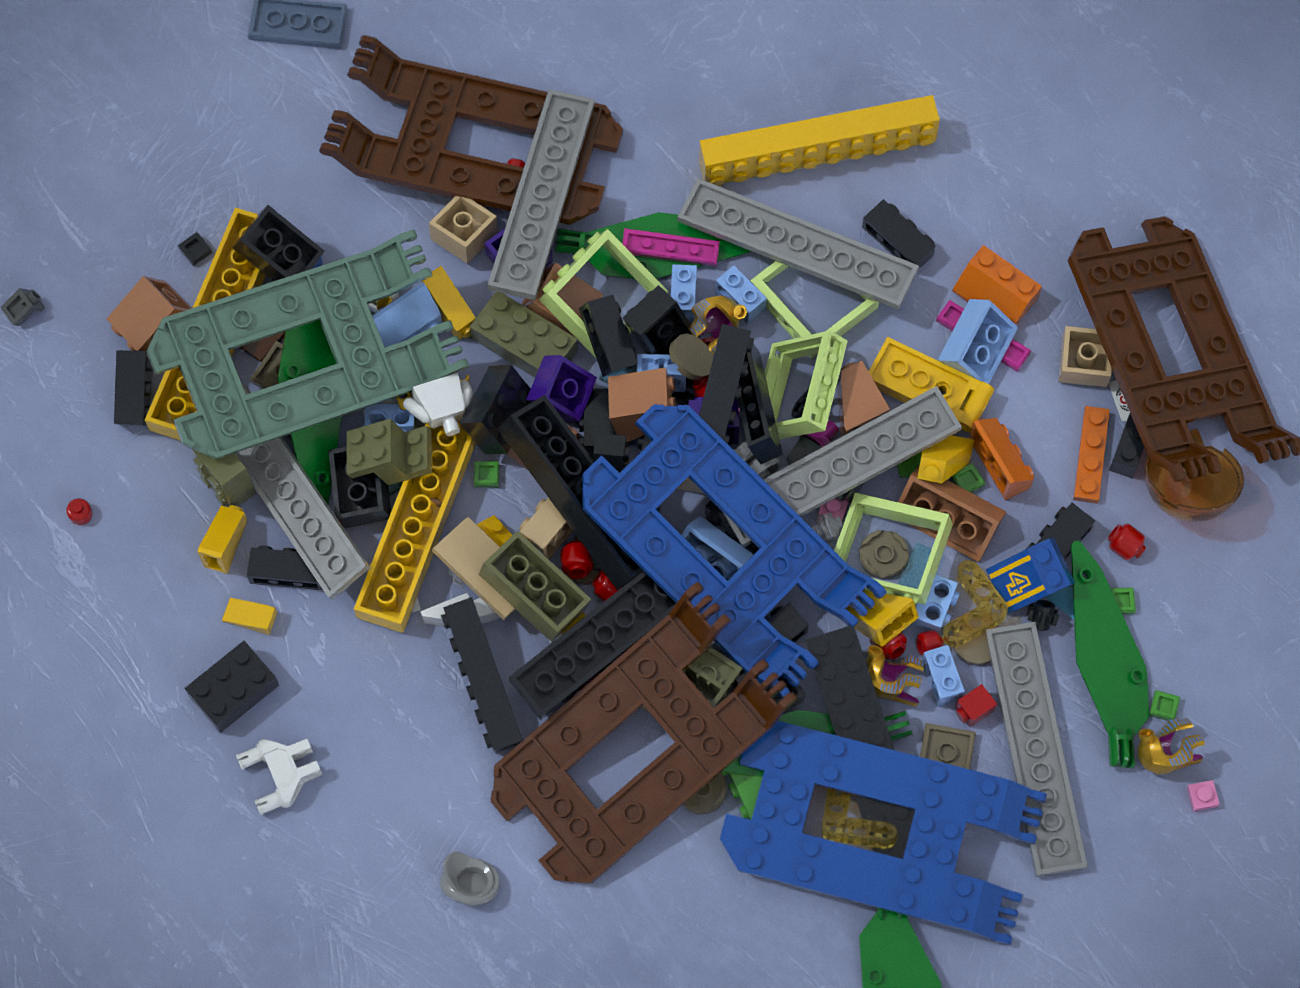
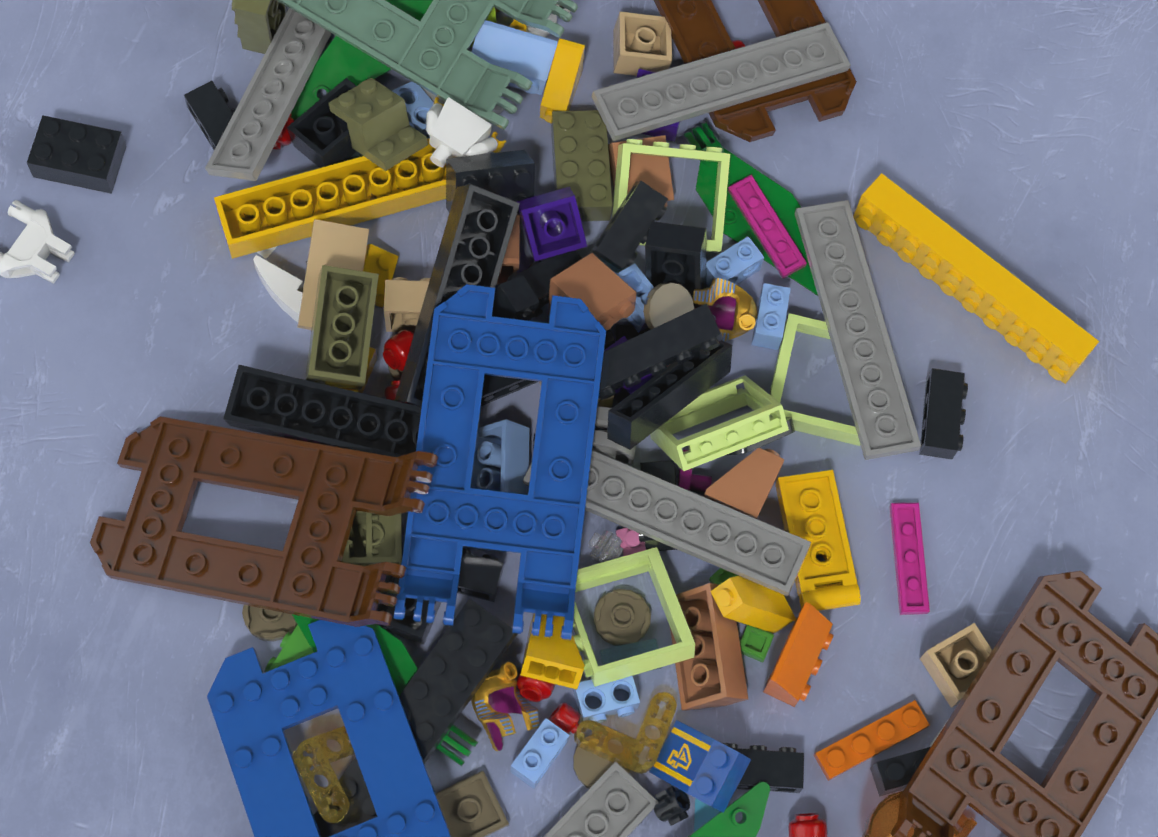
camera: 45 degrees right, 0 degrees up
yellow slope [197,505,248,574] -> none
yellow slope [222,597,278,635] -> none
light grey piece [440,852,500,906] -> none
black brick [441,597,523,753] -> none
bright green tile [474,461,499,488] -> none
light blue slope [938,299,1018,384] -> none
orange slope [952,245,1042,325] -> none
red brick [955,684,997,727] -> none

